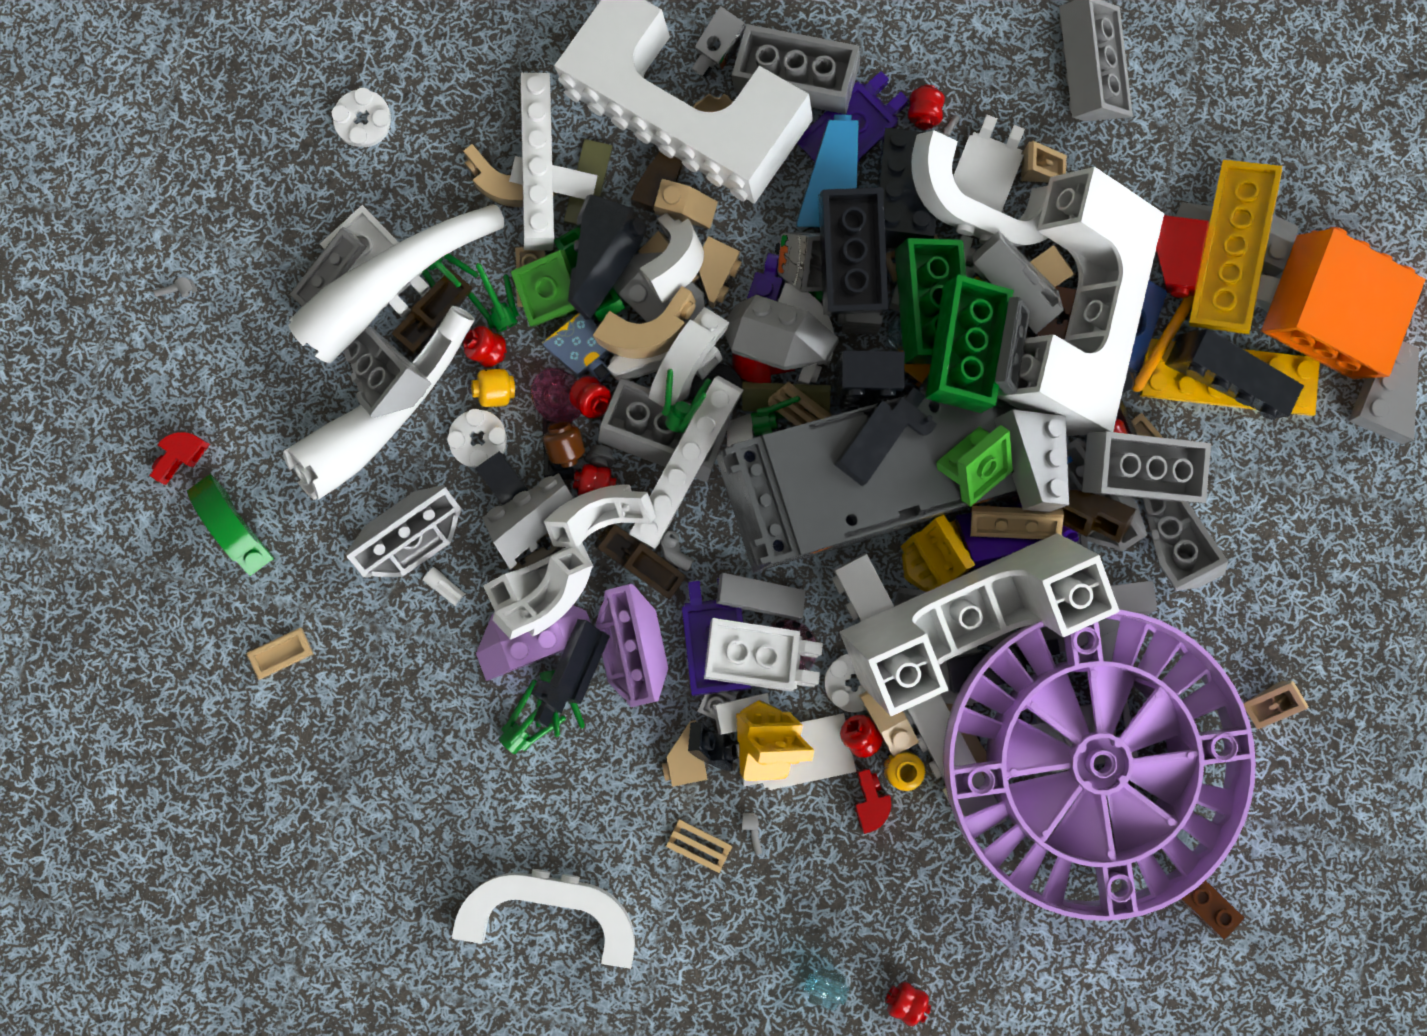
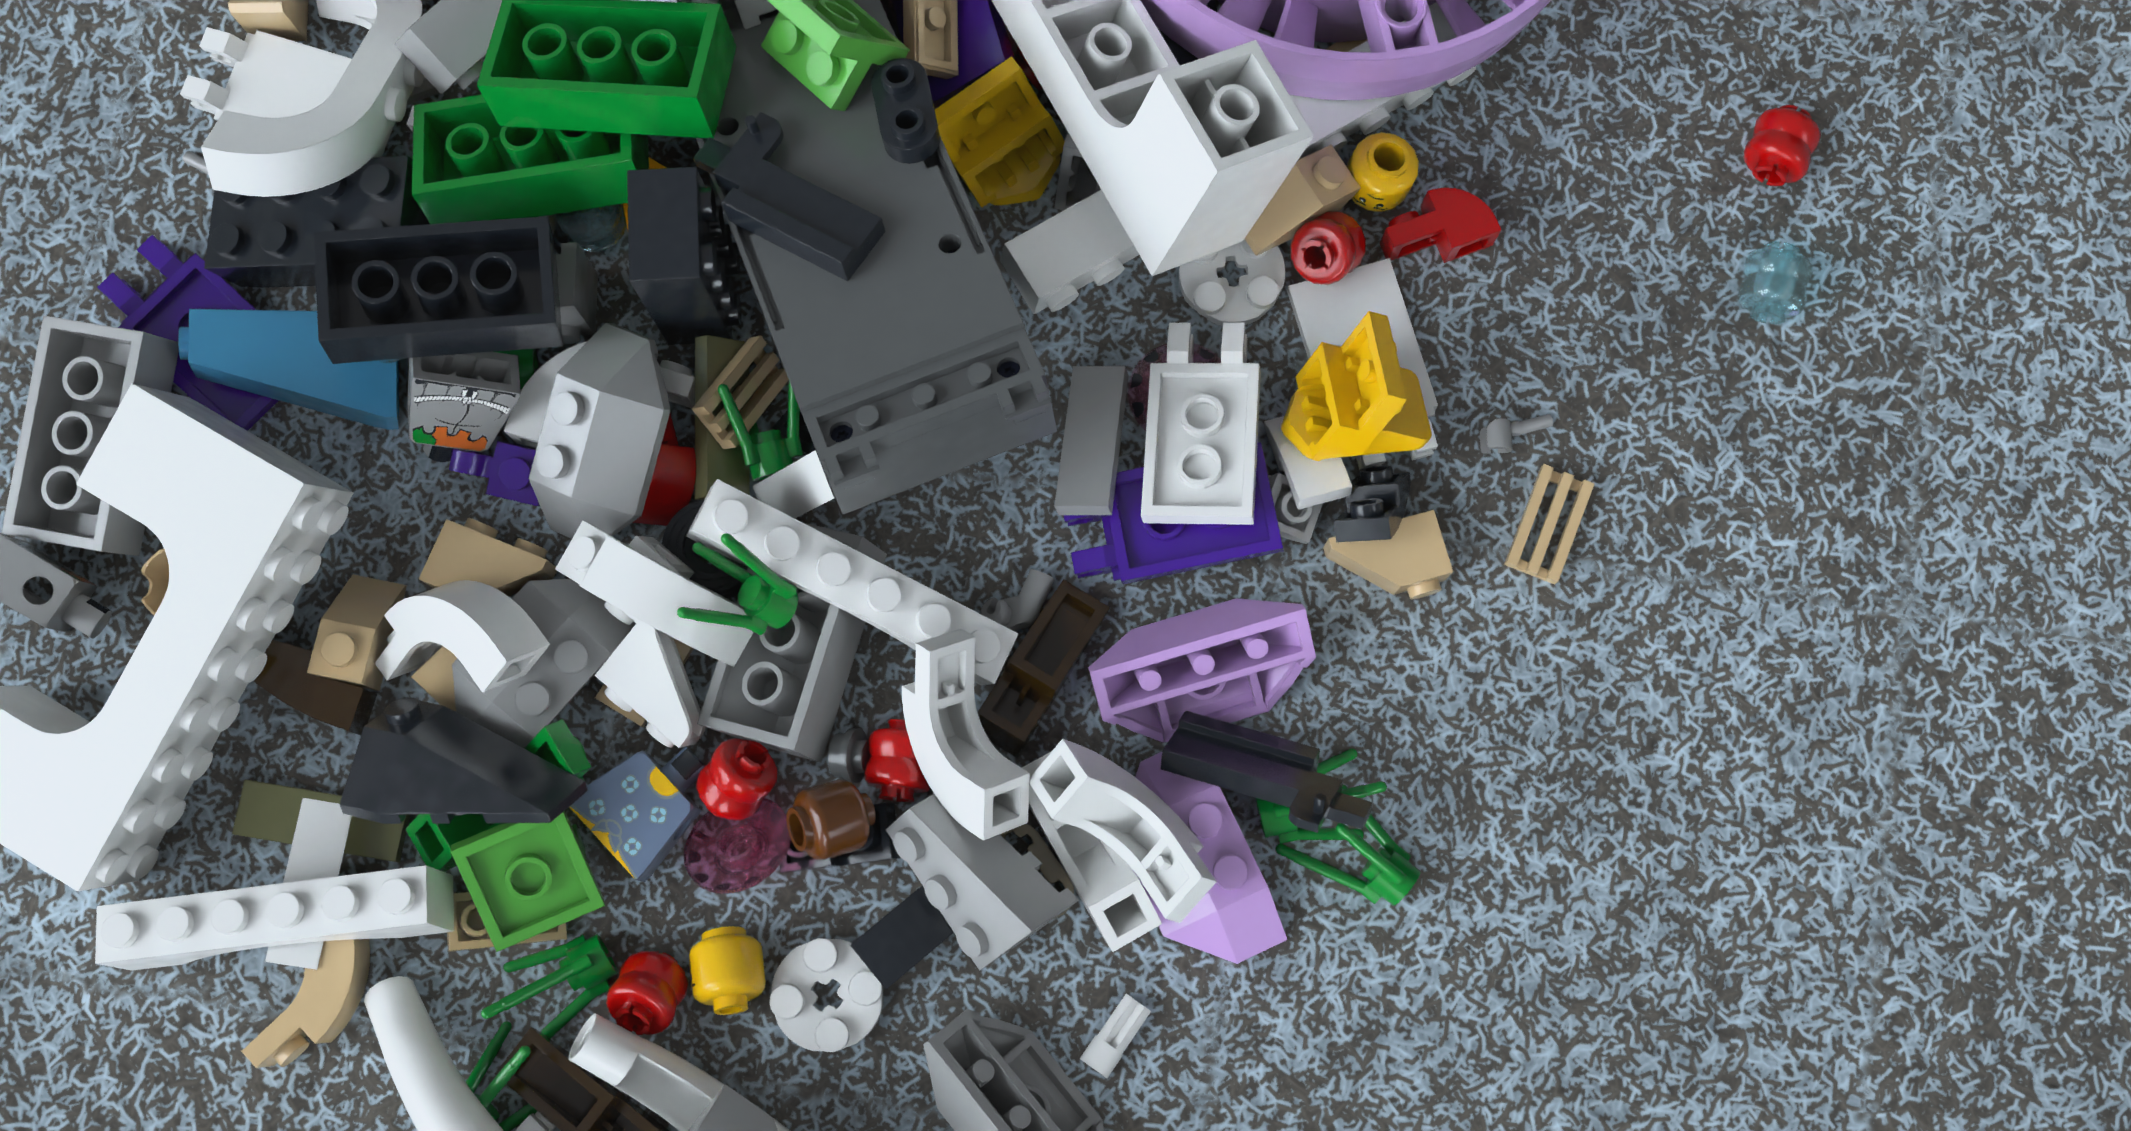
camera: 90 degrees left, 5 degrees down
white arch [452,869,635,969] -> none
tan arch [593,286,696,359] -> none
red piece [907,84,945,130] -> none
none -> black plate [871,58,940,164]

